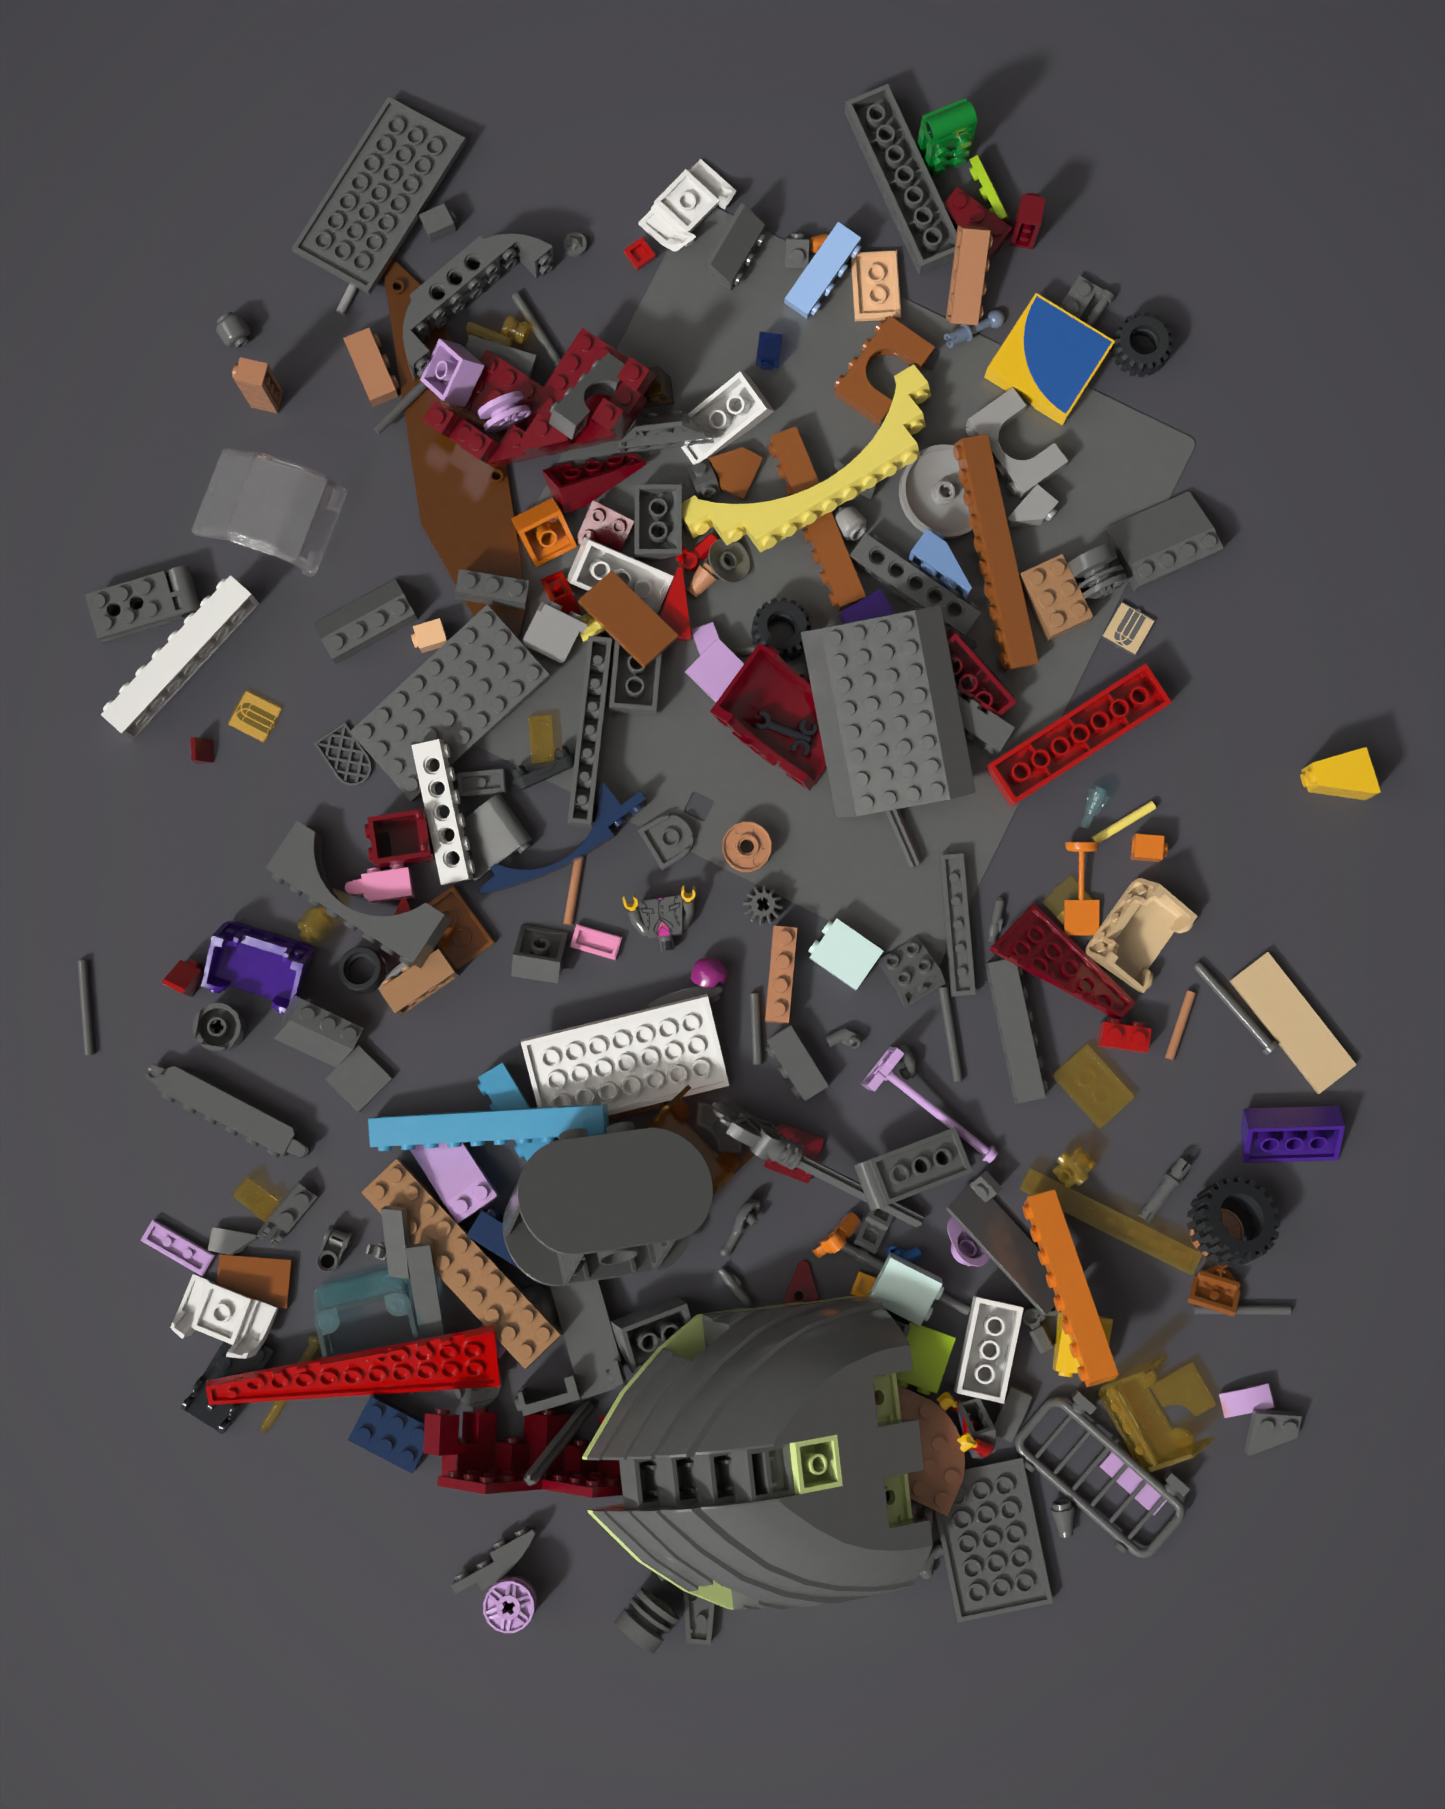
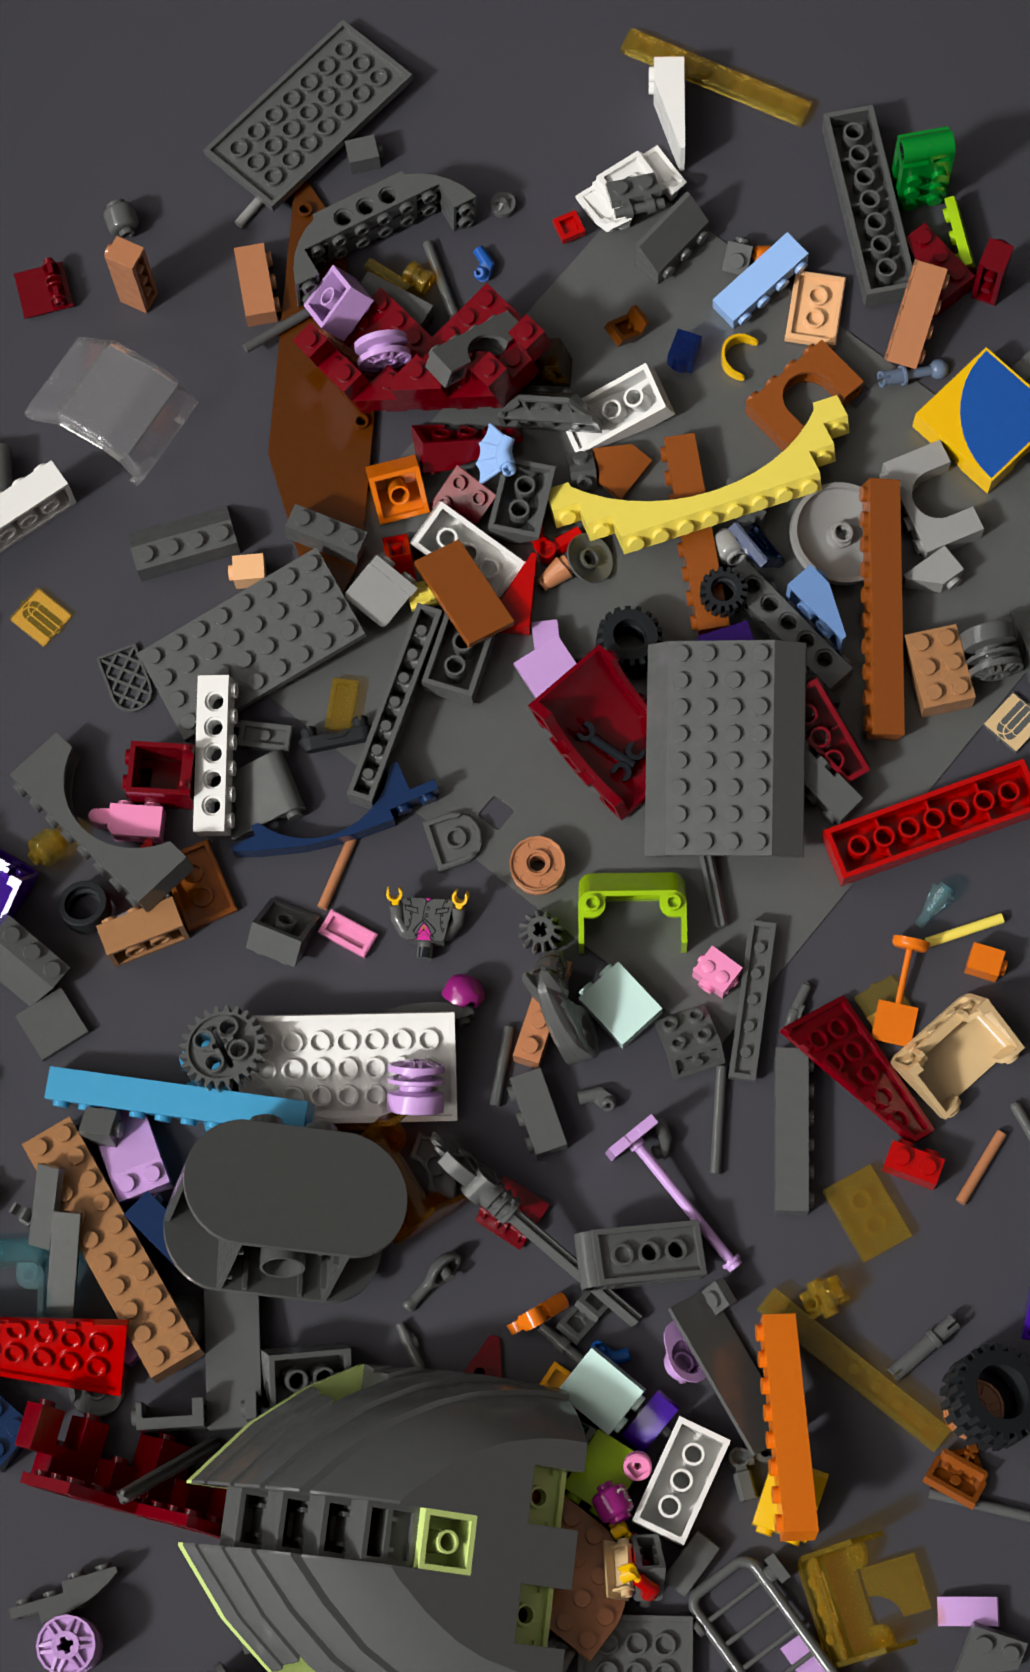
camera: 20 degrees right, 10 degrees down
none -> dark red hinge [14,257,74,319]
none -> dark grey brick [79,1107,125,1147]
none -> dark grey gear [179,1005,268,1092]
none -> lavender wheel [387,1059,445,1115]
none -> blue arm [473,246,495,282]
none -> light blue arm [476,423,516,484]
none -> dark grey animal [522,949,599,1066]
none -> lime windscreen [578,872,687,954]
none -> magenta head [592,1481,634,1526]
none -> tan hinge [603,1538,635,1601]
none -> reddish brown bracket [604,305,650,347]
none -> dark grey plate [605,172,665,219]
none -> clear yellow plate [621,28,812,127]
none -> dark purple slope [621,1390,680,1452]
none -> bright pink tile [623,1451,652,1481]
none -> white slope [649,57,685,171]
none -> bright pink head [692,945,743,999]
none -> black tyre [700,566,748,618]
none -> yellow helmet [721,333,759,381]
none -> dark blue piece [728,522,785,568]

